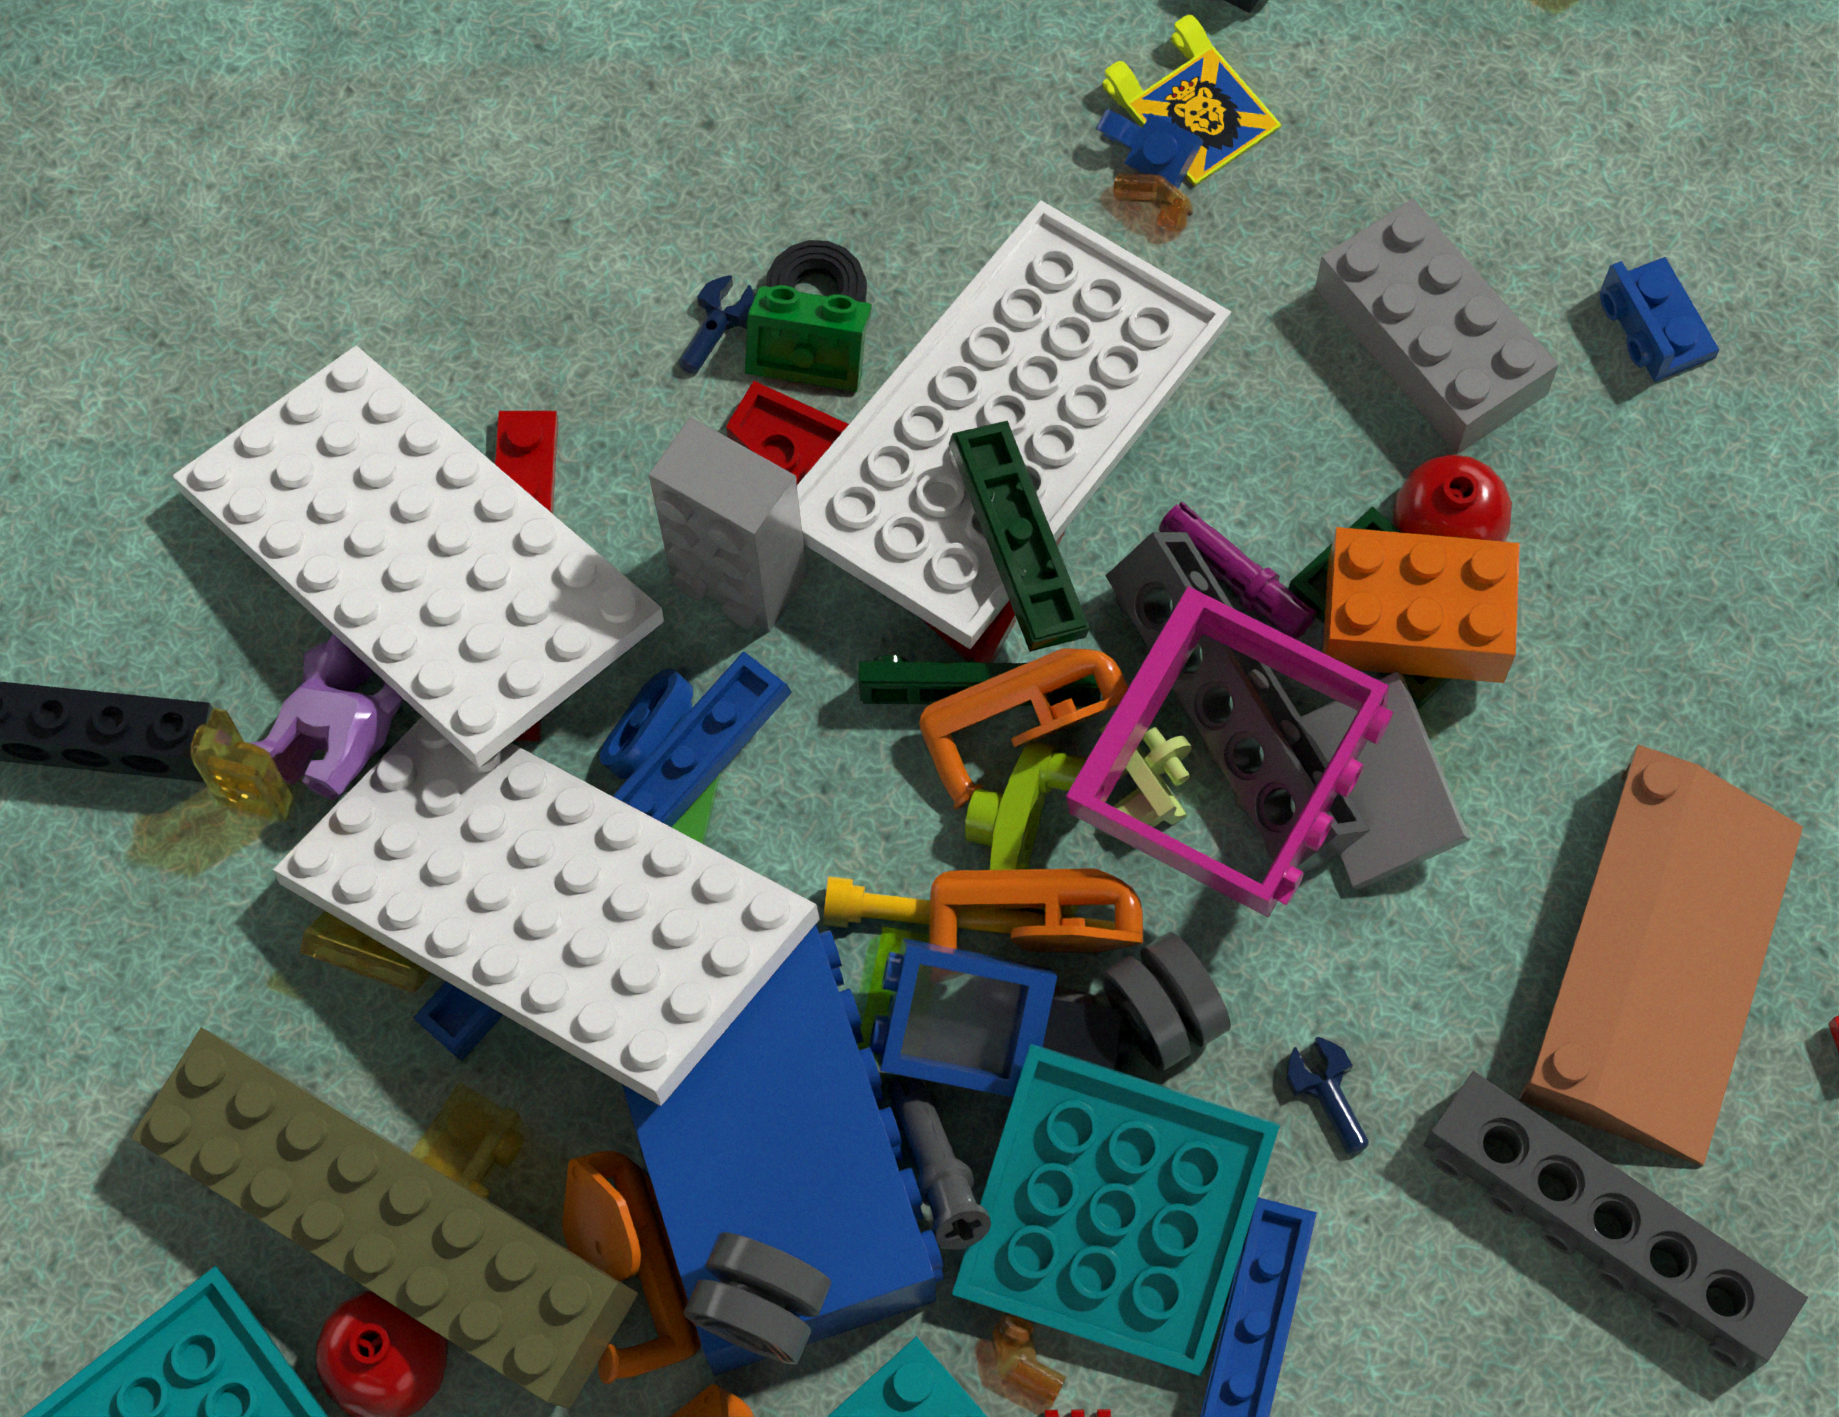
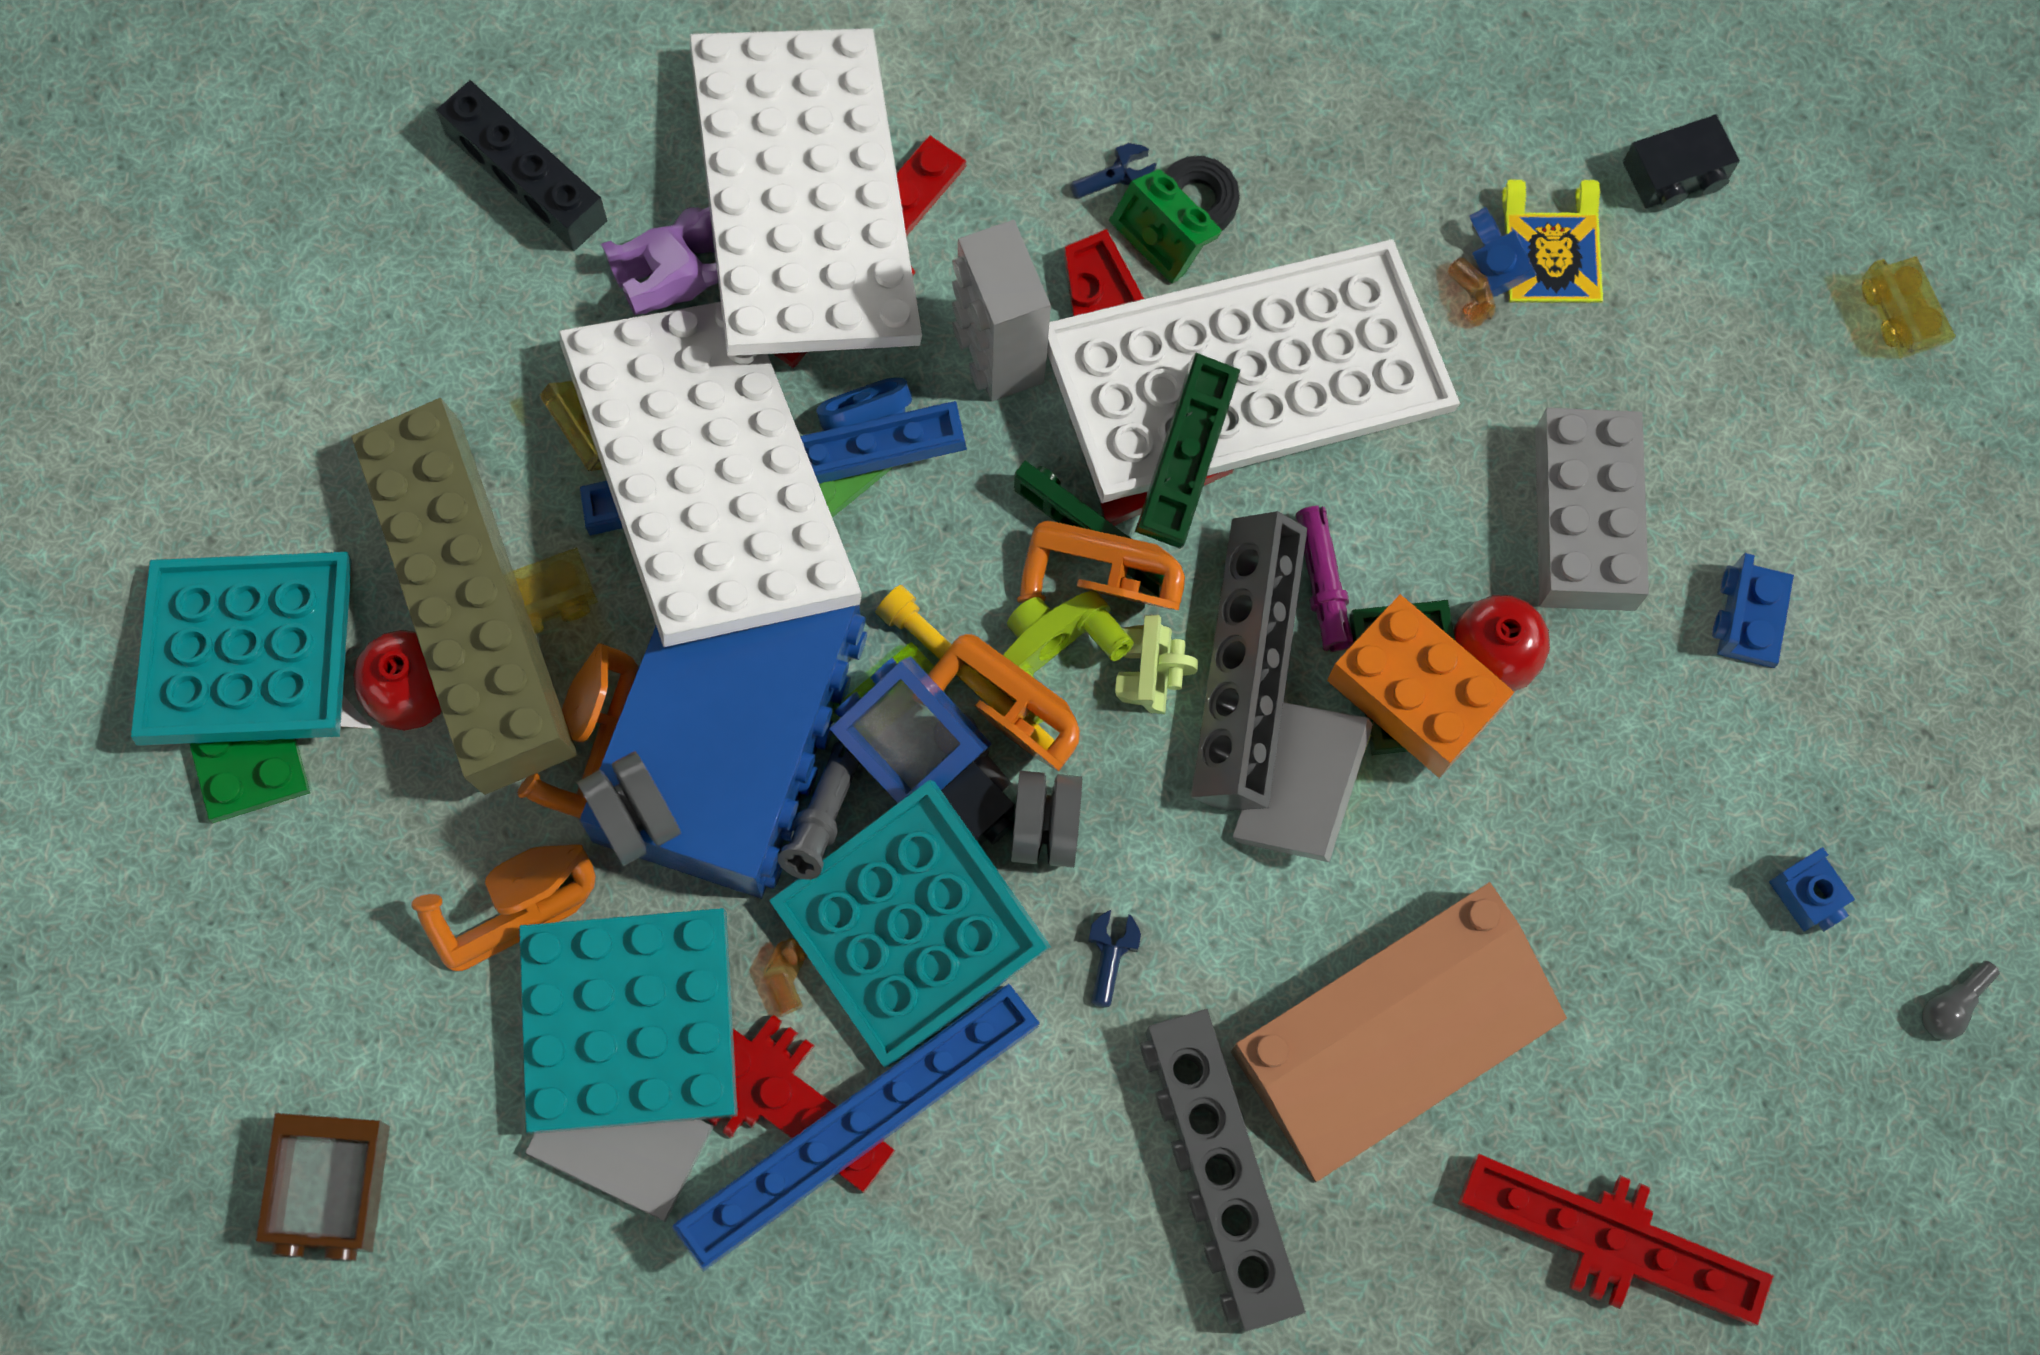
camera: 30 degrees right, 5 degrees up
clear yellow bracket [191,707,295,822] -> none
dark pink window [1066,586,1393,918] -> none

